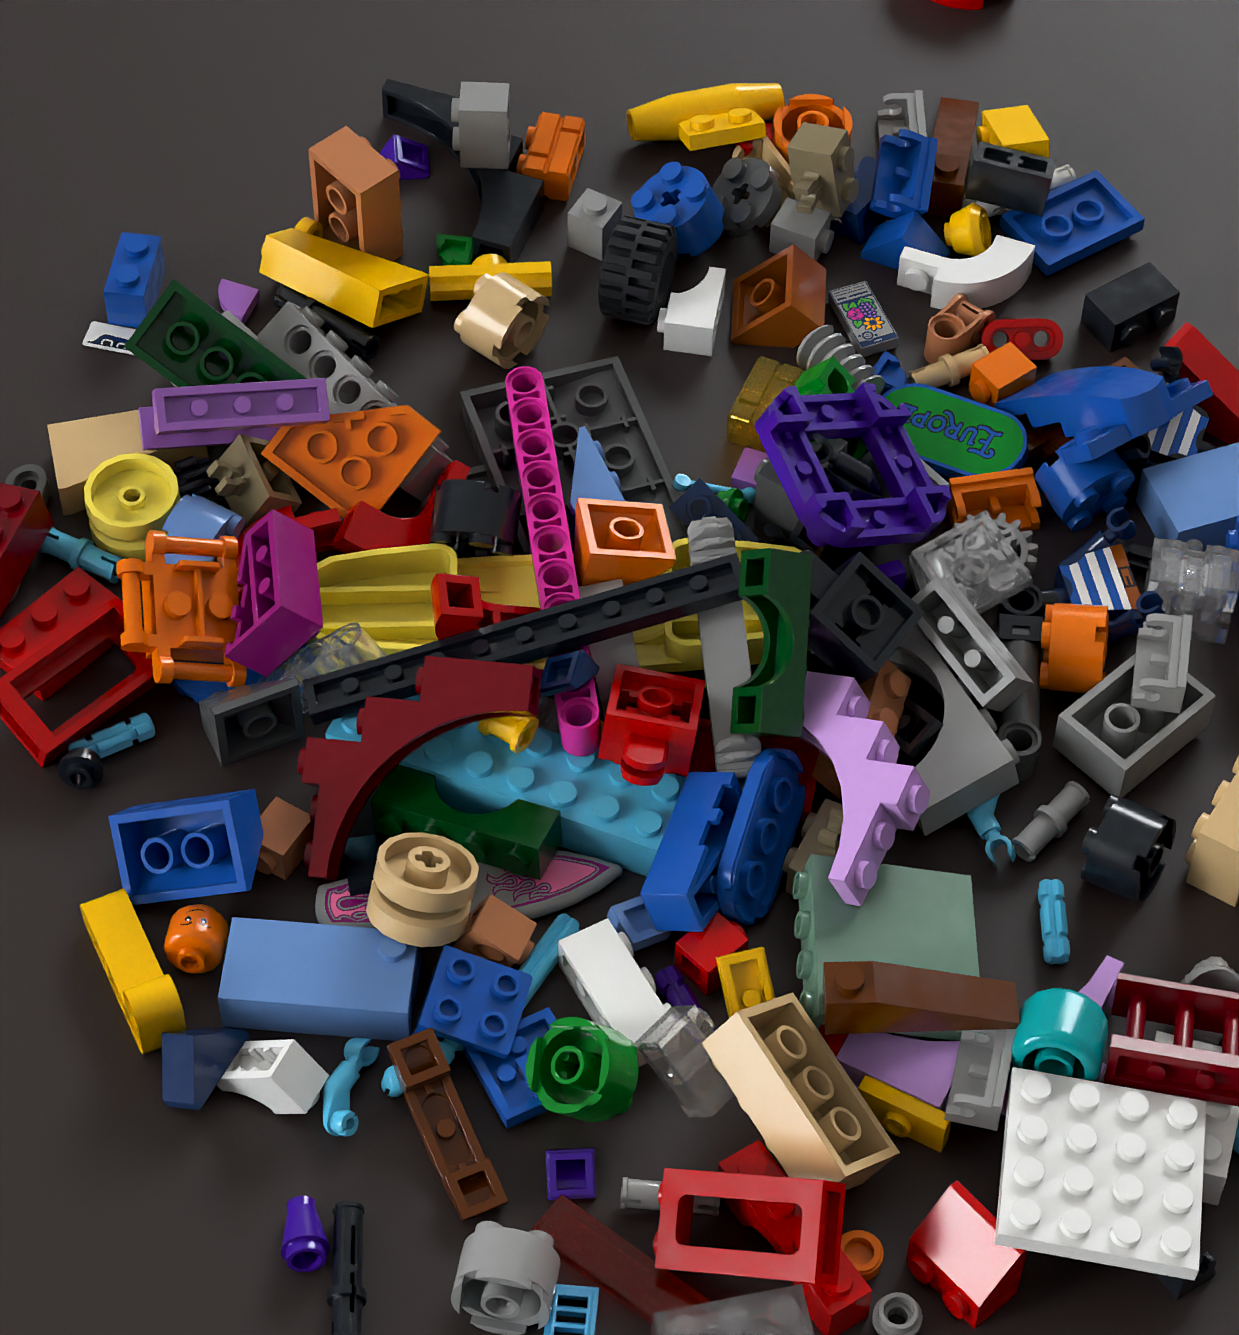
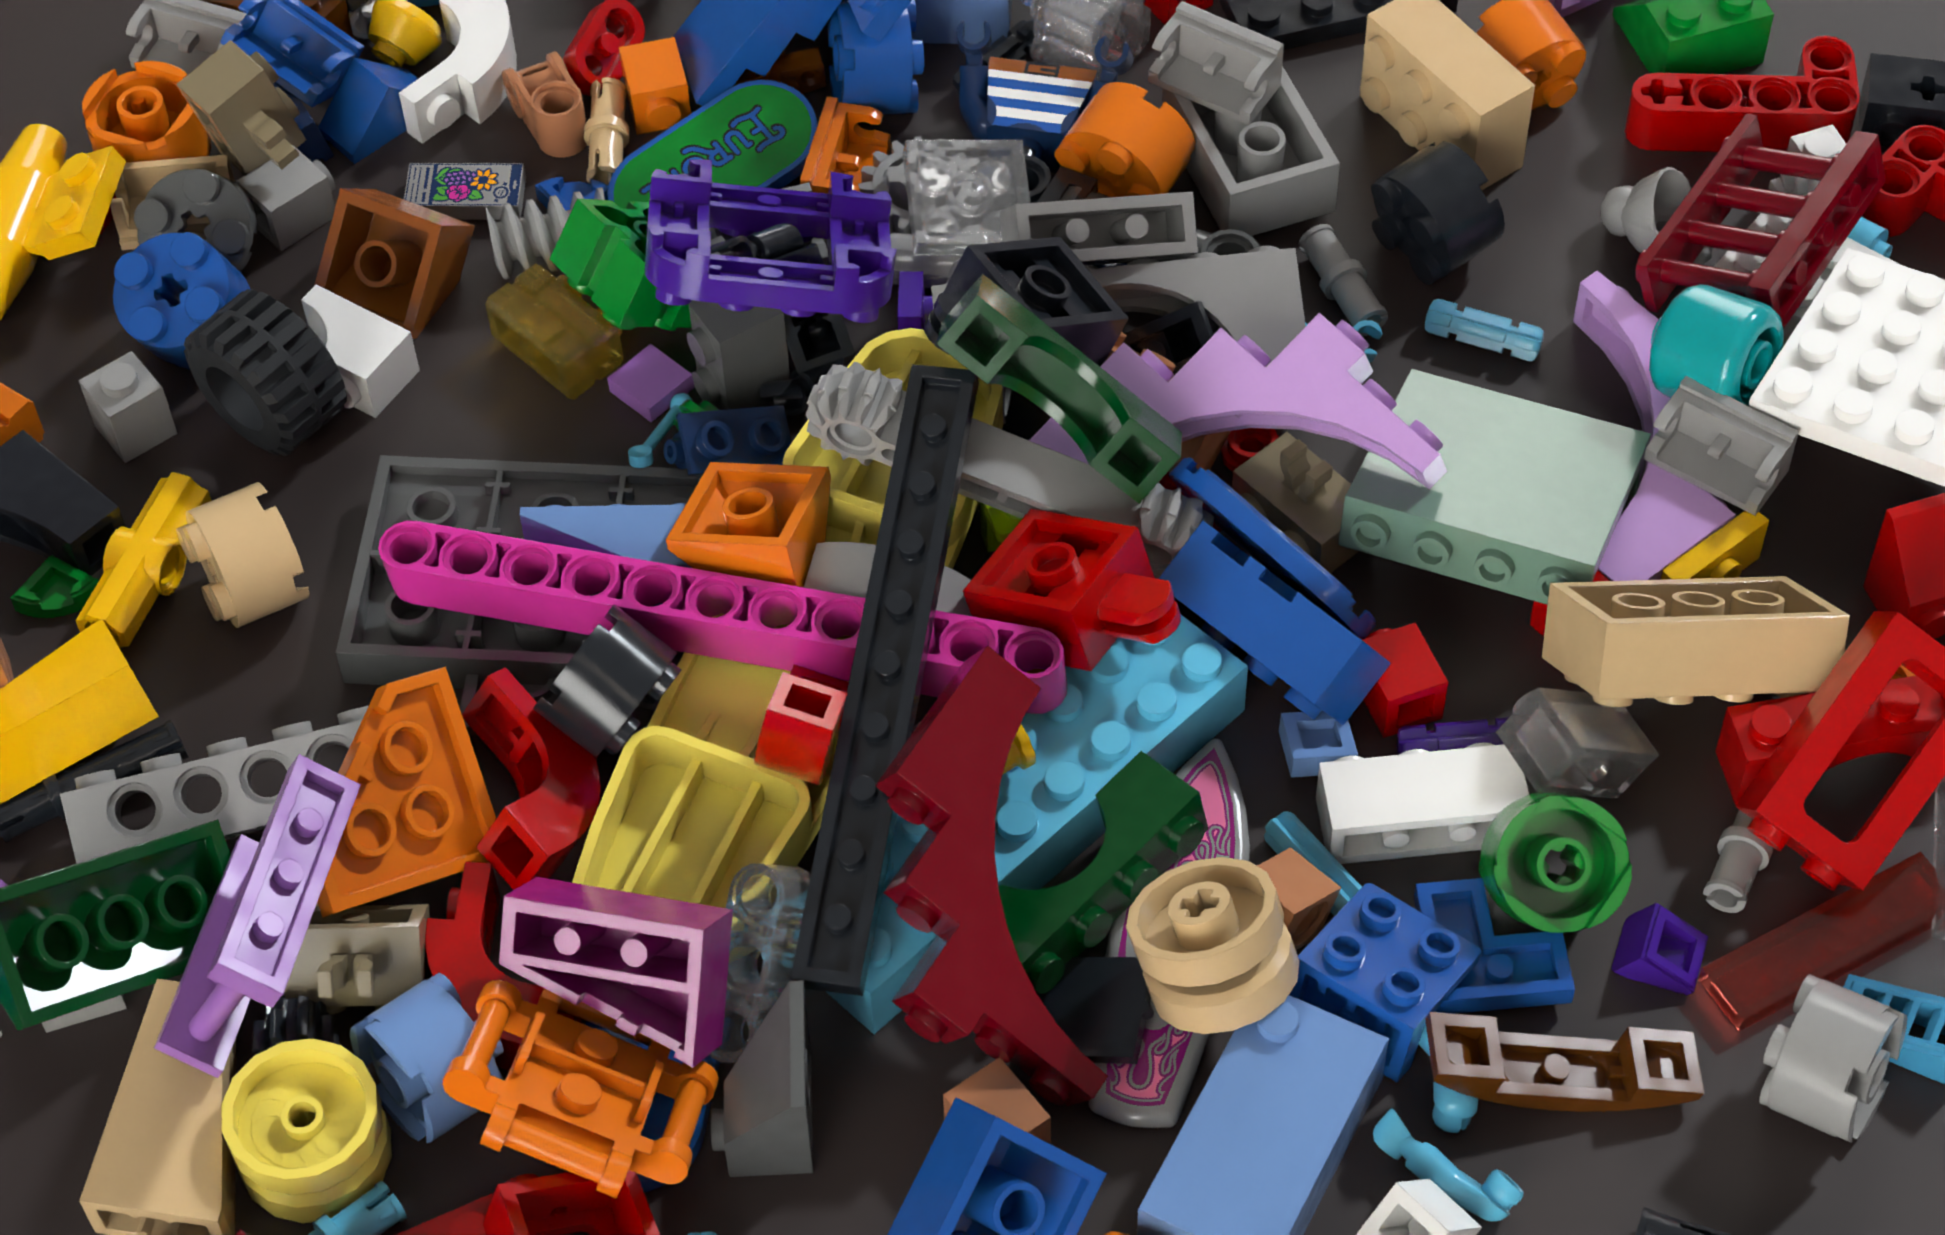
camera: 65 degrees left, 0 degrees up
dark blue slope [540,650,600,698] -> none
yellow plate [715,947,775,1018] -> none
reddish brown slope [822,961,1020,1035] -> none

